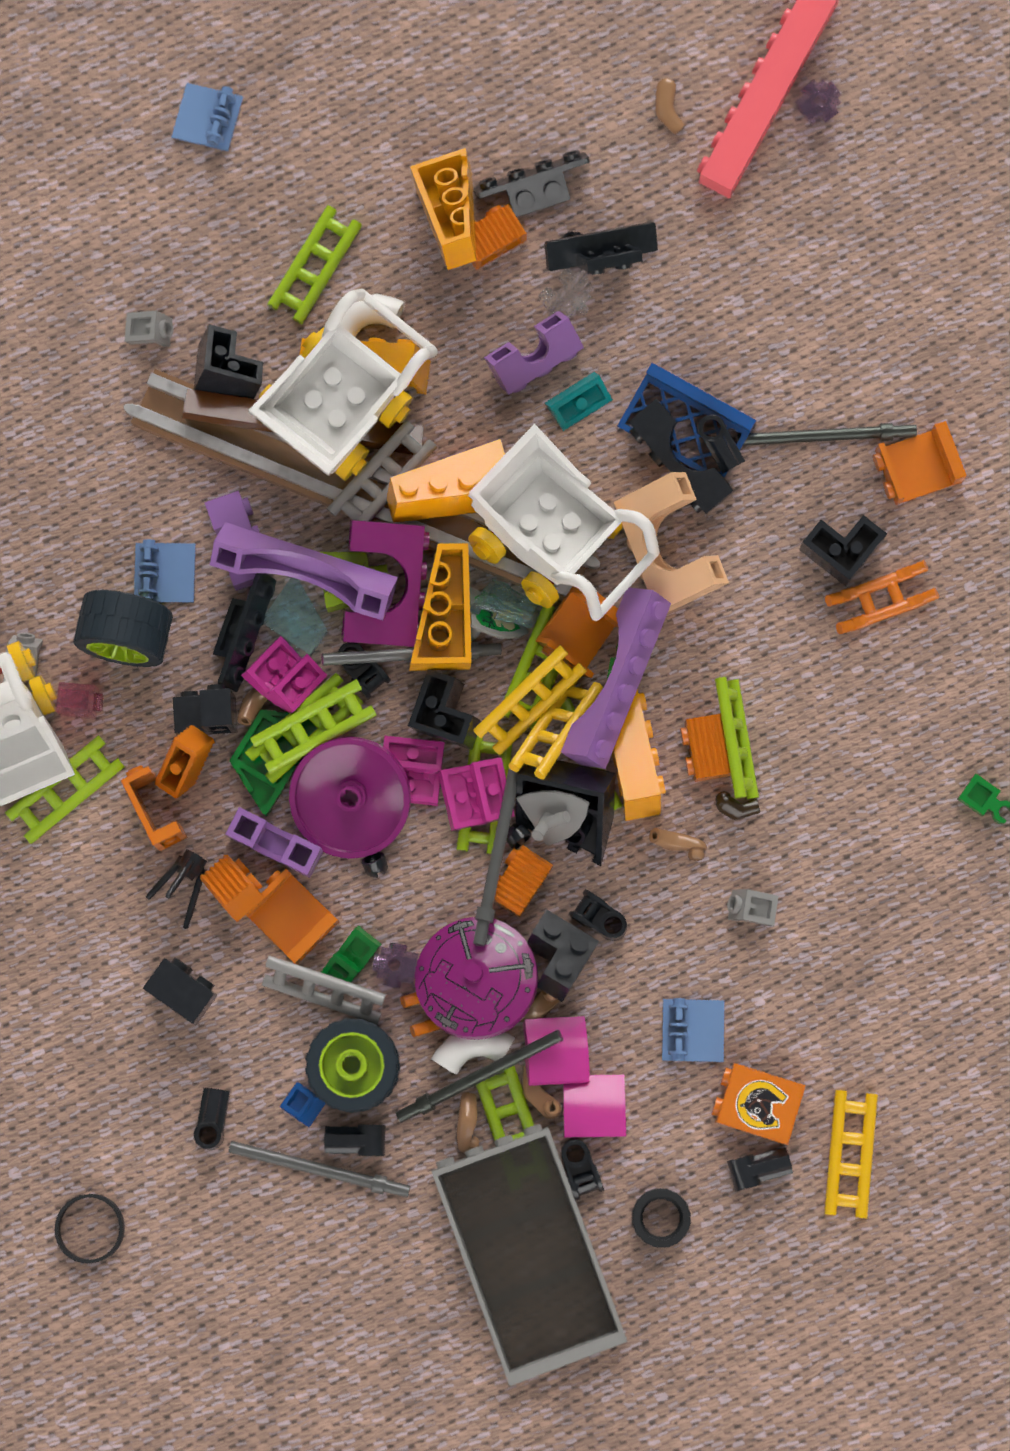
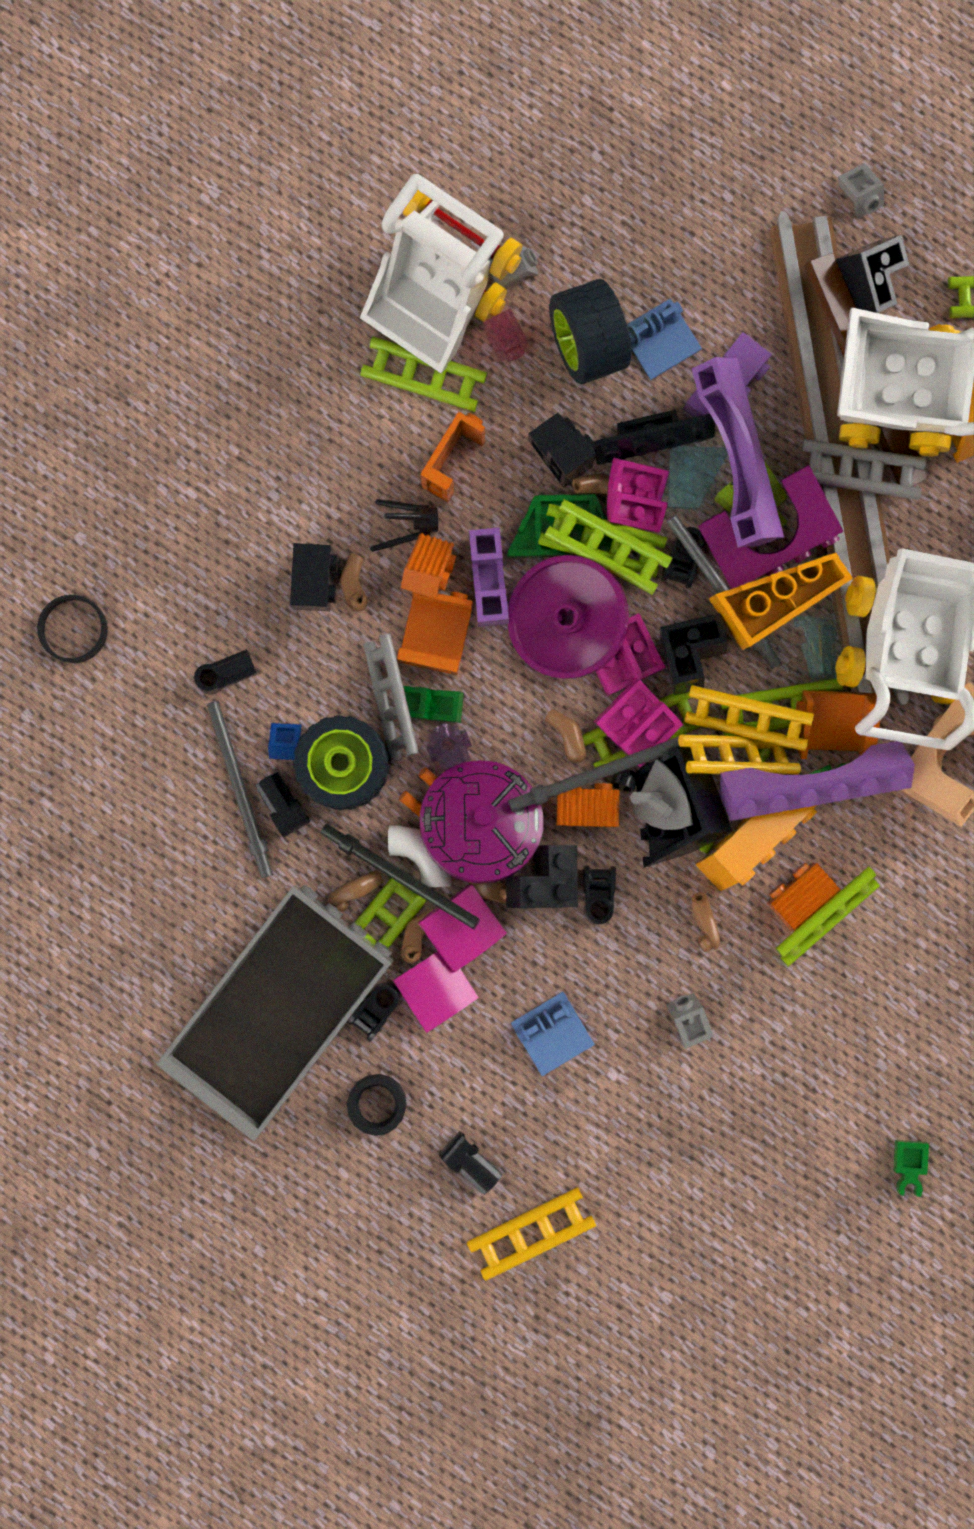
camera: 55 degrees right, 5 degrees up
orange brick [155,725,215,798] -> none
black hinge [361,852,388,878] -> none
light orange wedge [387,439,505,523] -> none
shield [470,587,529,642] -> none
orange panel [711,1063,806,1145] -> none
dark brown arm [715,791,760,820] -> none
none -> medium nougat arm [339,553,368,612]
none -> medium nougat arm [545,709,586,763]

